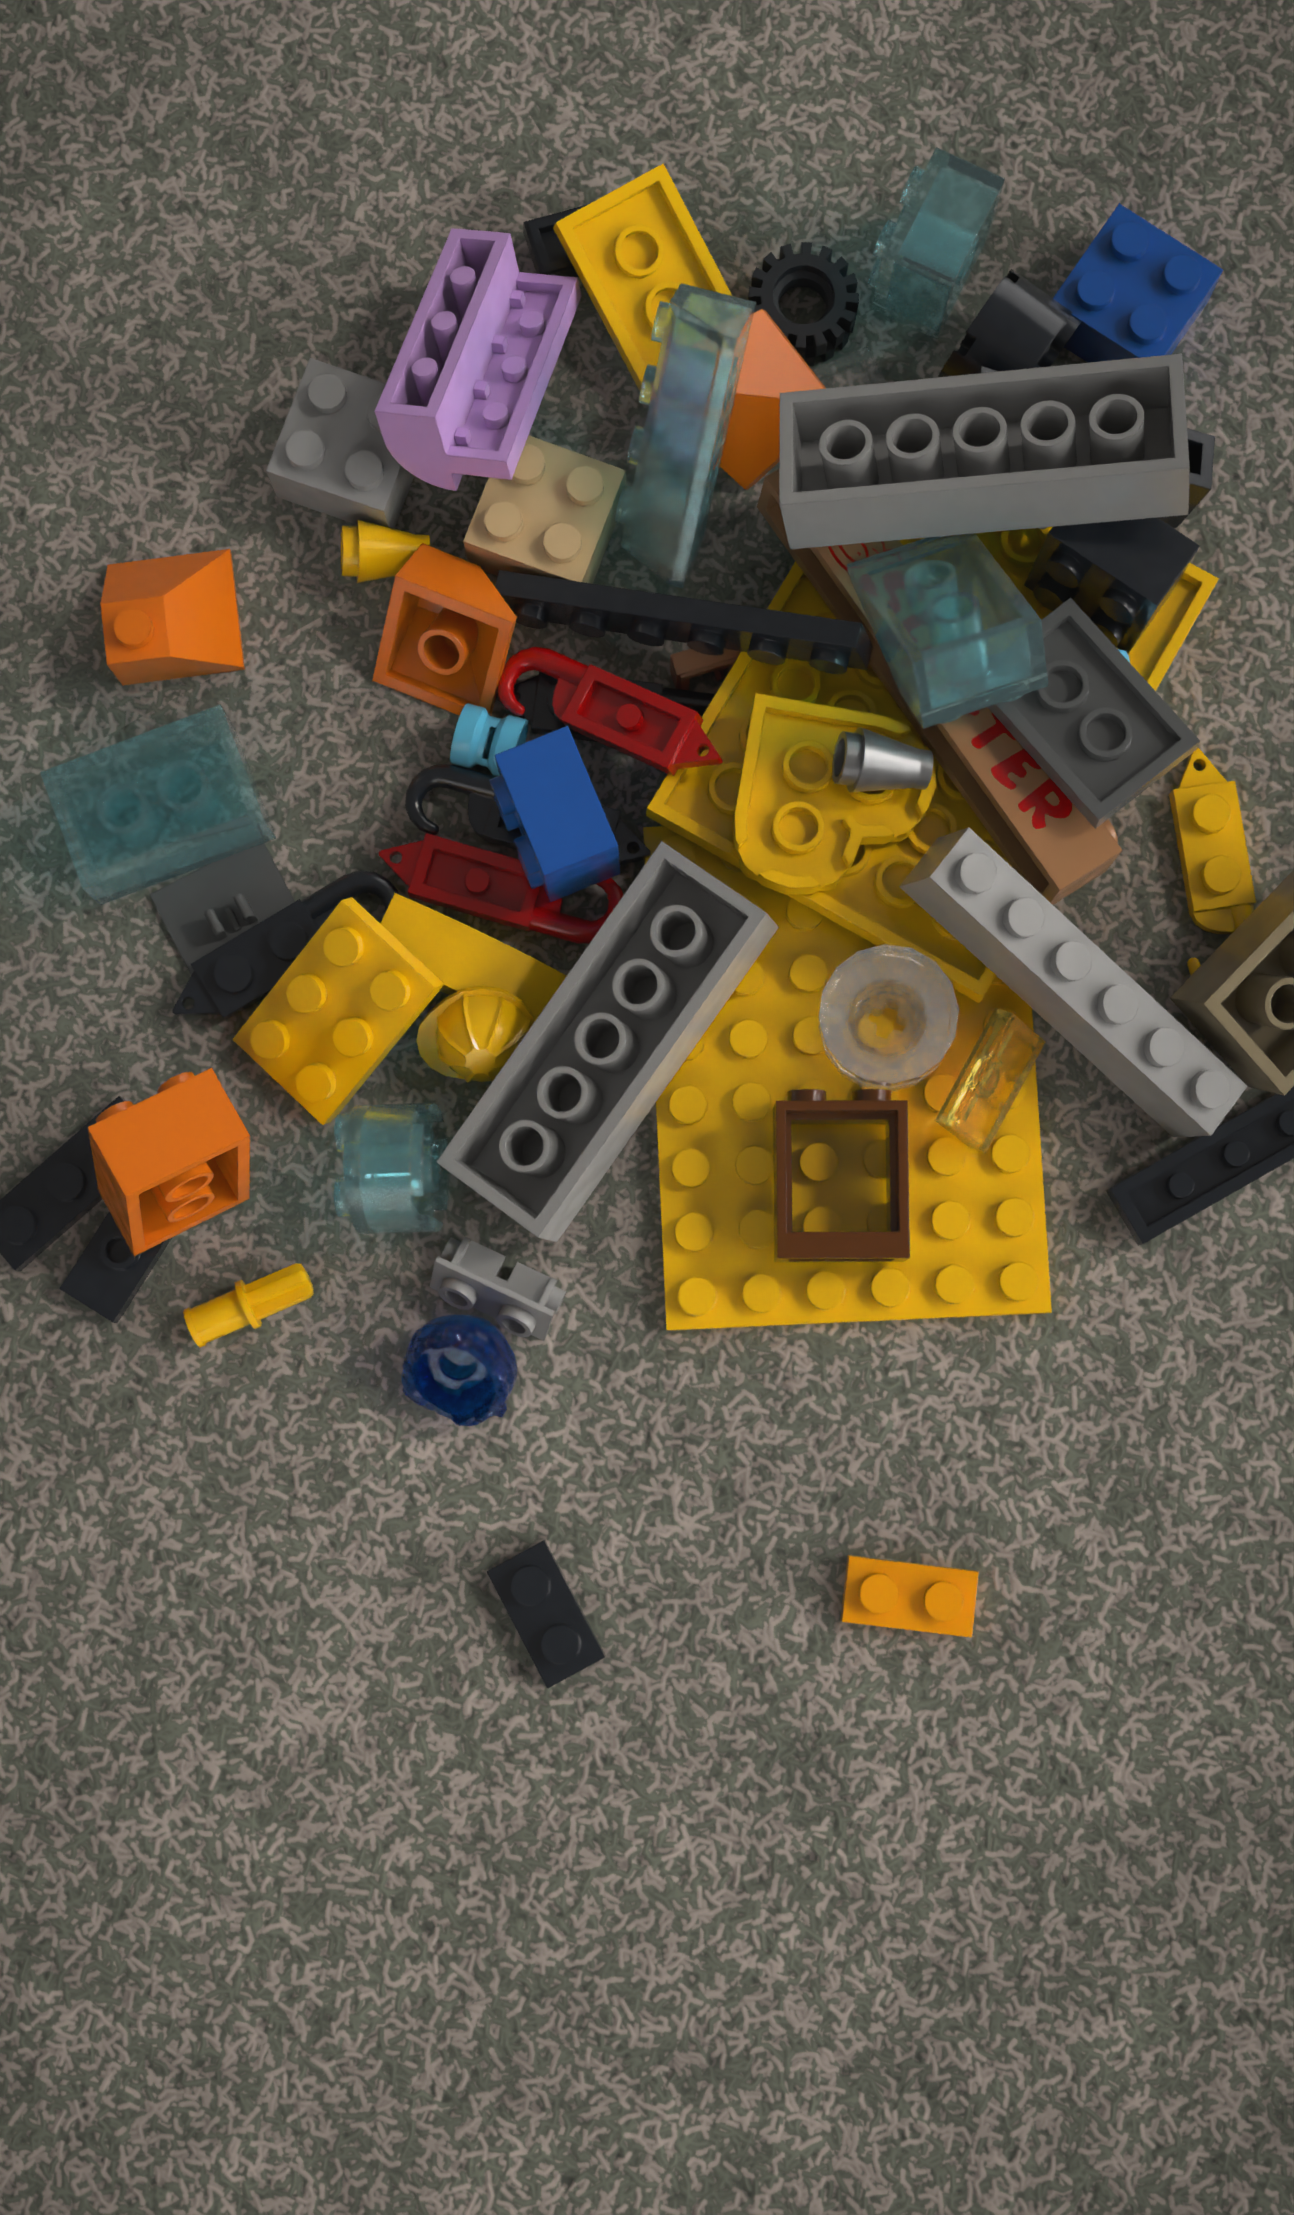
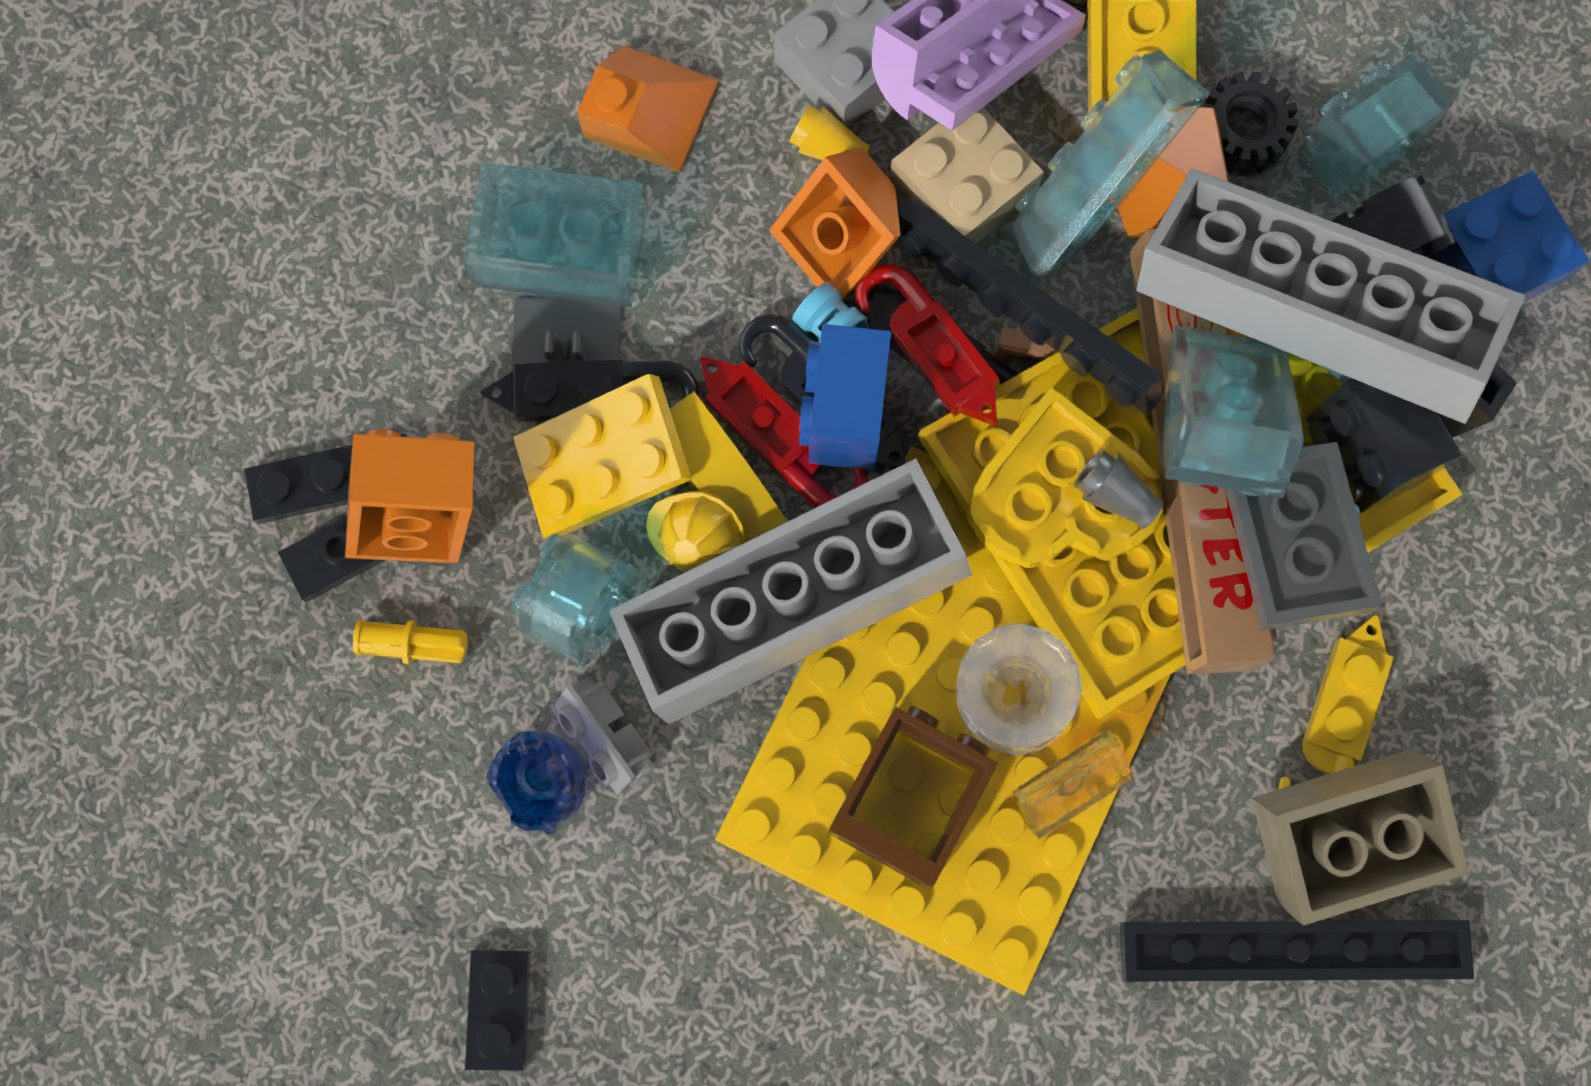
camera: 25 degrees right, 5 degrees down
light grey brick [899,827,1247,1137] -> none

